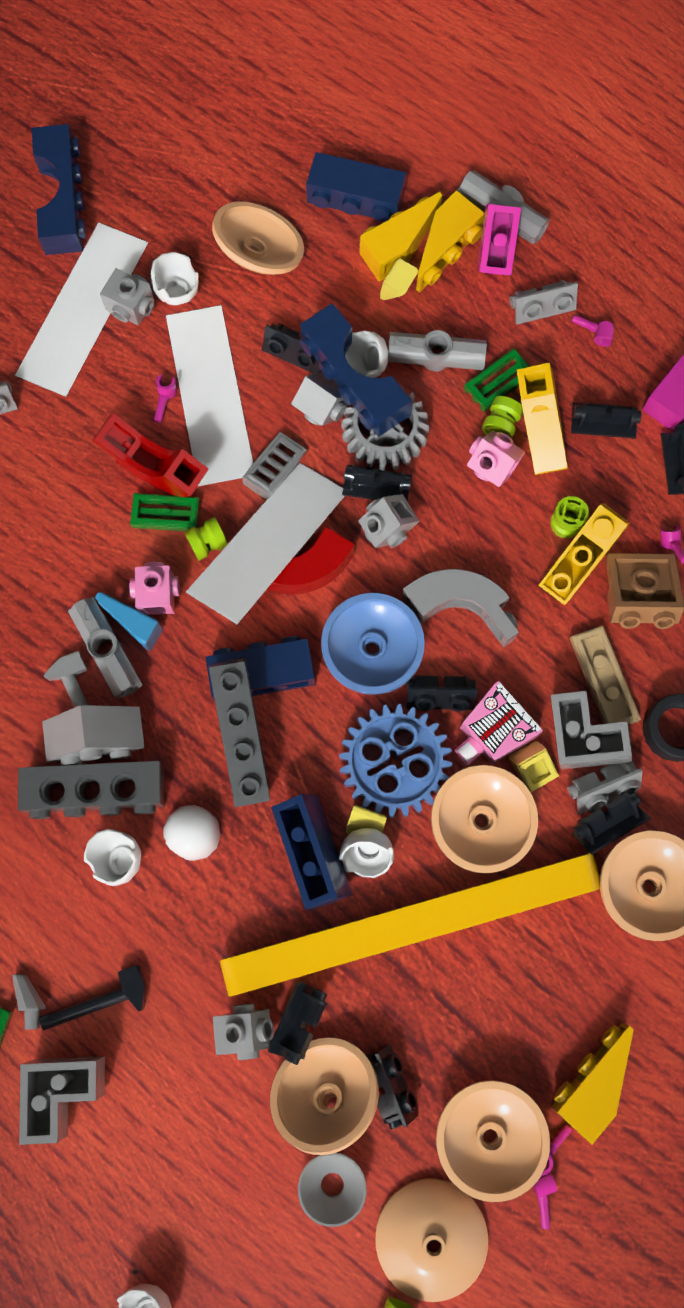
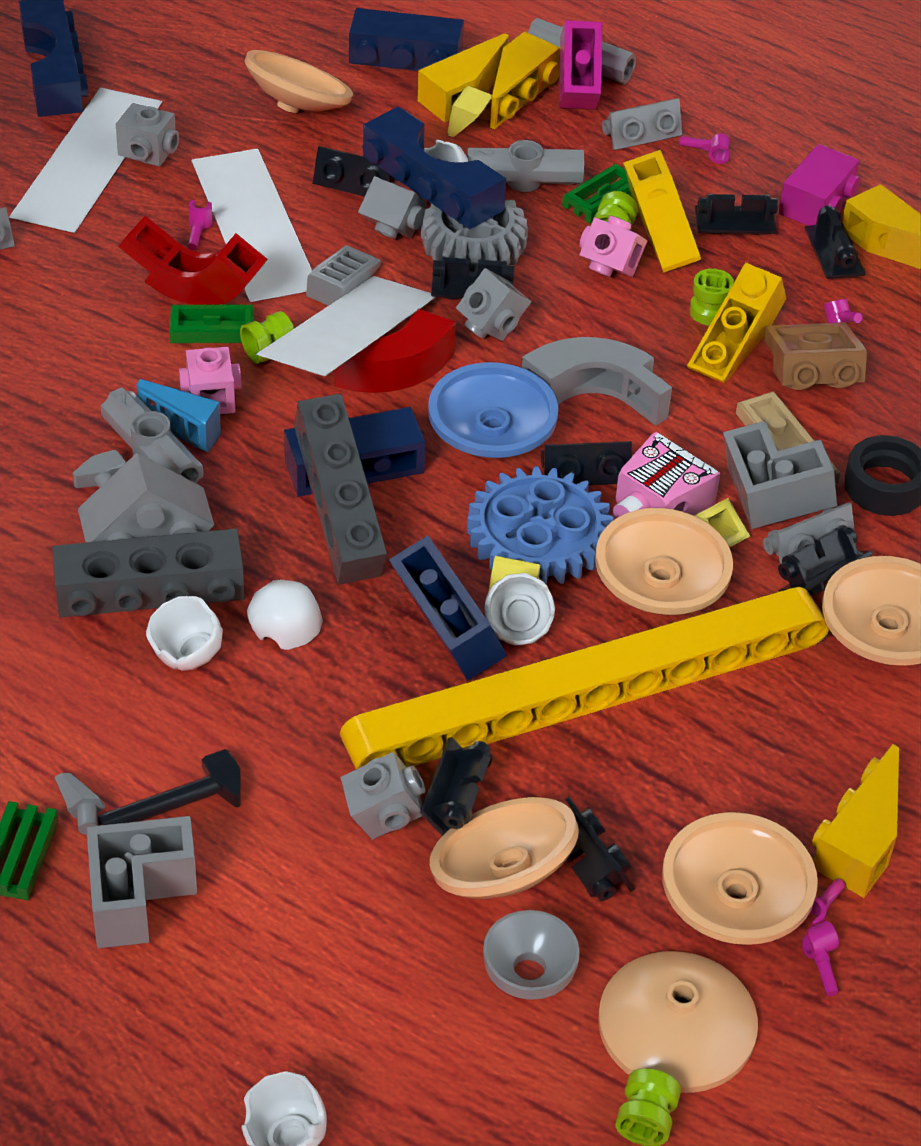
camera: 10 degrees left, 30 degrees down
white hair [151,252,199,306] -> none

